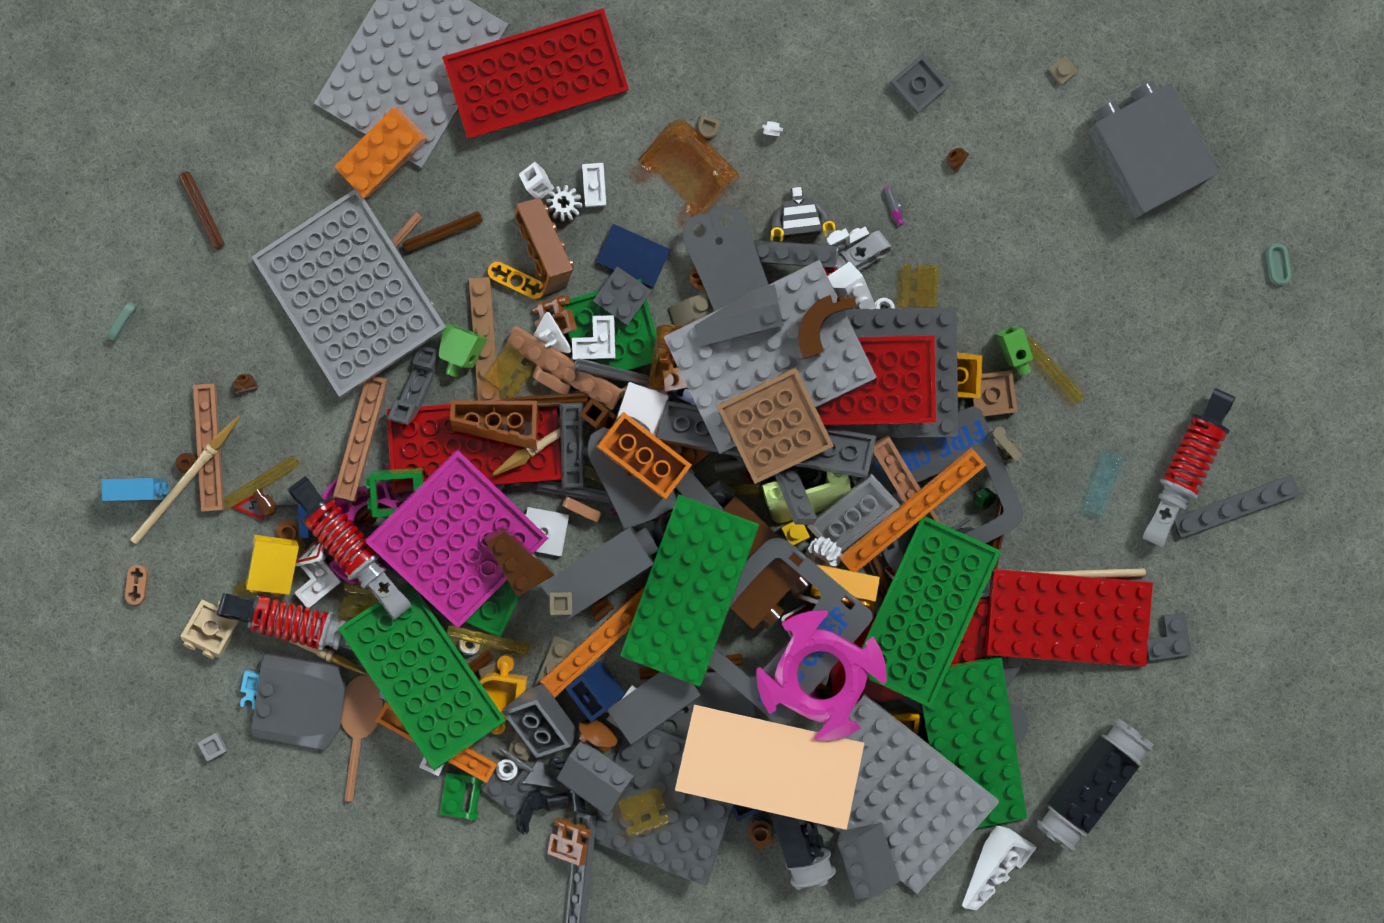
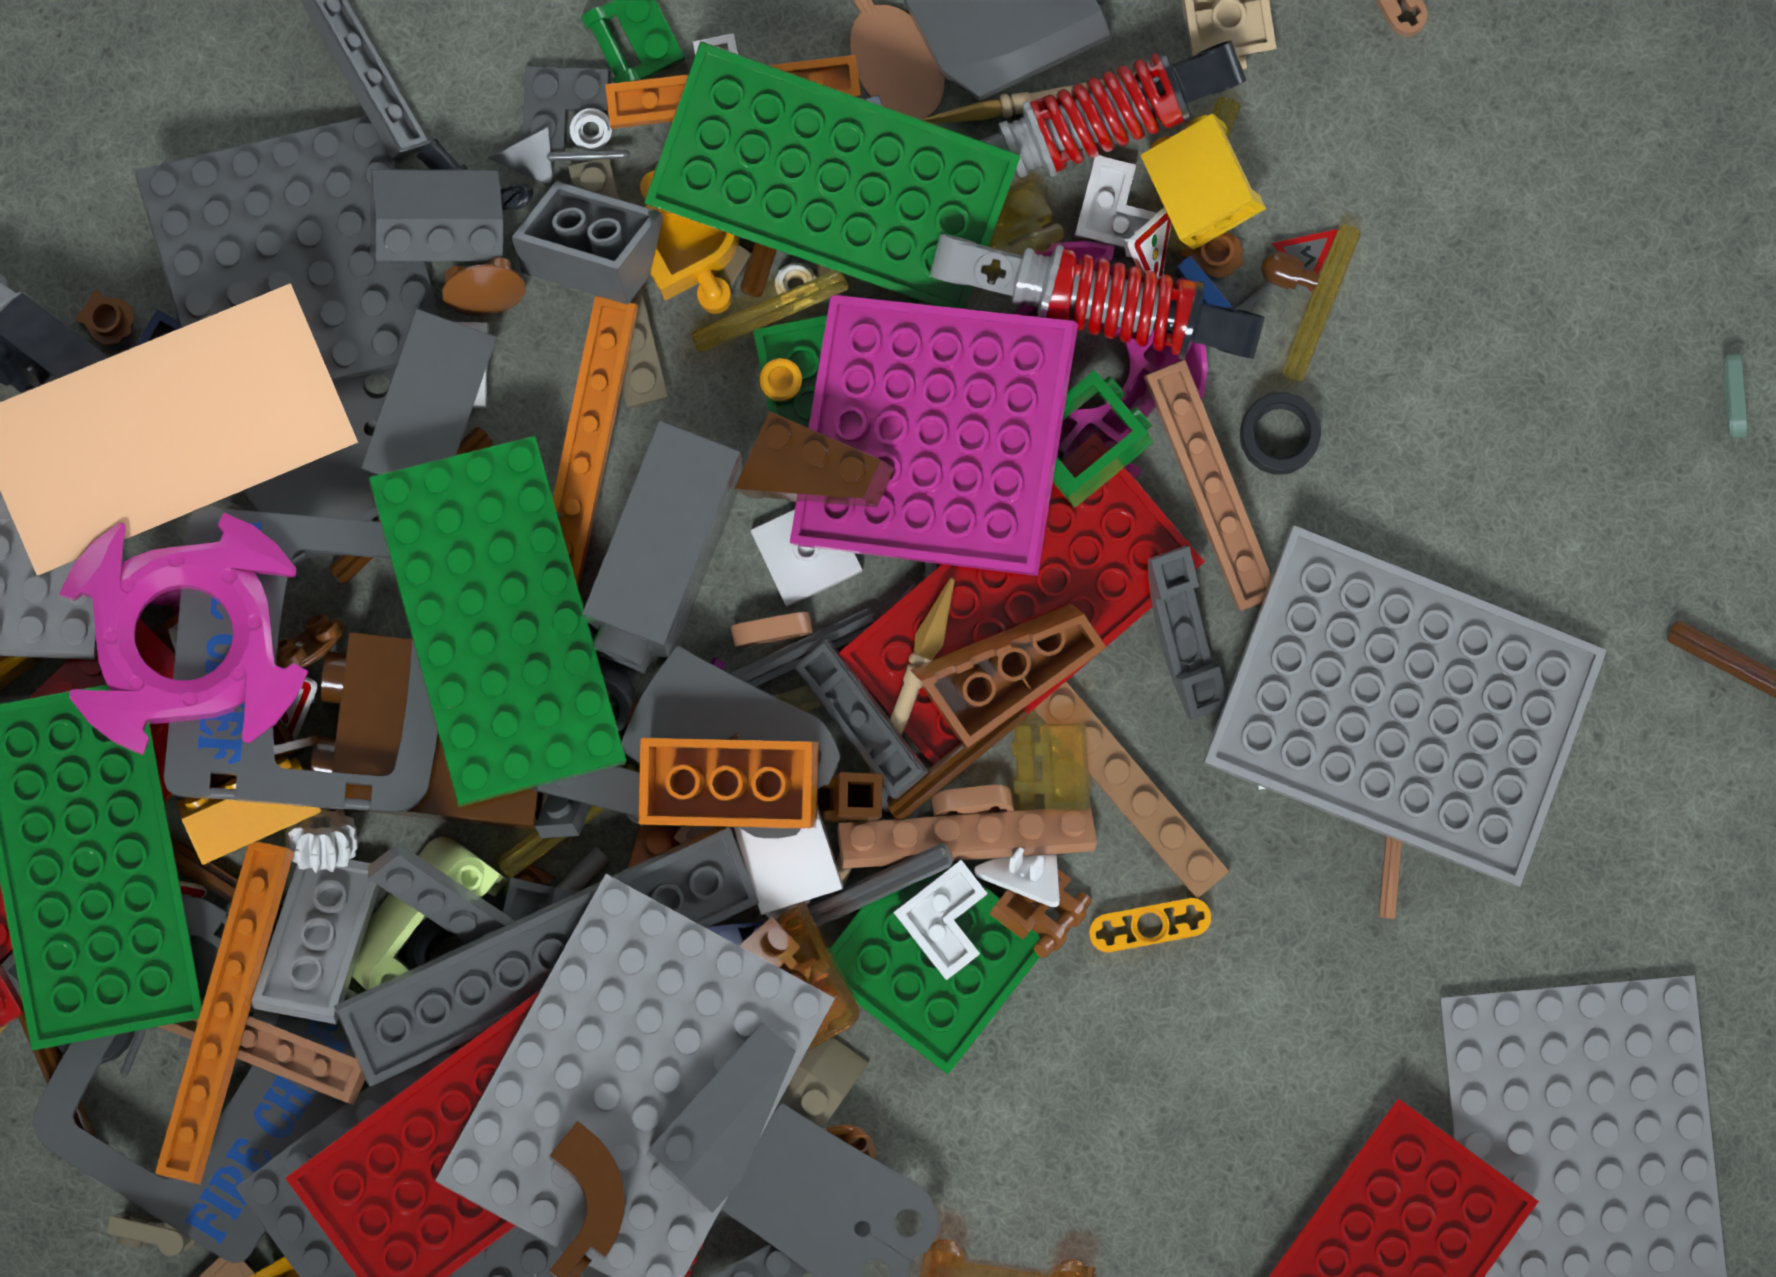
camera: 140 degrees right, 5 degrees down
dark azure window [102,478,169,501] -> none
tan piece [130,416,240,544] -> none
reddish brown plate [175,453,198,474] -> none
nougat plate [193,384,224,511] -> none
reddish brown plate [233,374,258,394] -> none
orange brick [334,107,428,198] -> none
reddish brown plate [355,505,378,525] -> none
reddish brown axle [403,211,483,252] -> none
bright green torso [439,324,488,377] -> none
wedge [514,197,574,295] -> none
black pin [515,789,569,835] -> none
white brick [519,162,554,198] -> none
white gear [546,185,582,222] -> none
dark orange plate [547,818,592,866] -> none
dark tan plate [550,592,573,615] -> none
dark blue slope [565,660,626,722] -> none
white plate [582,163,606,207] -> none
reddish brown plate [590,598,614,622] -> none
dark grey plate [593,266,652,326] -> none
dark blue tile [596,224,671,288] -> none
clear yellow plate [618,787,669,836] -> none
medium nougat plate [717,367,834,484] -> none
yellow brick [780,521,810,545] -> none
dark green tile [973,488,996,510] -> none
none -> dark orange dish [276,613,345,669]
none -> light orange tile [760,358,802,402]
none -> black tyre [1240,392,1322,475]

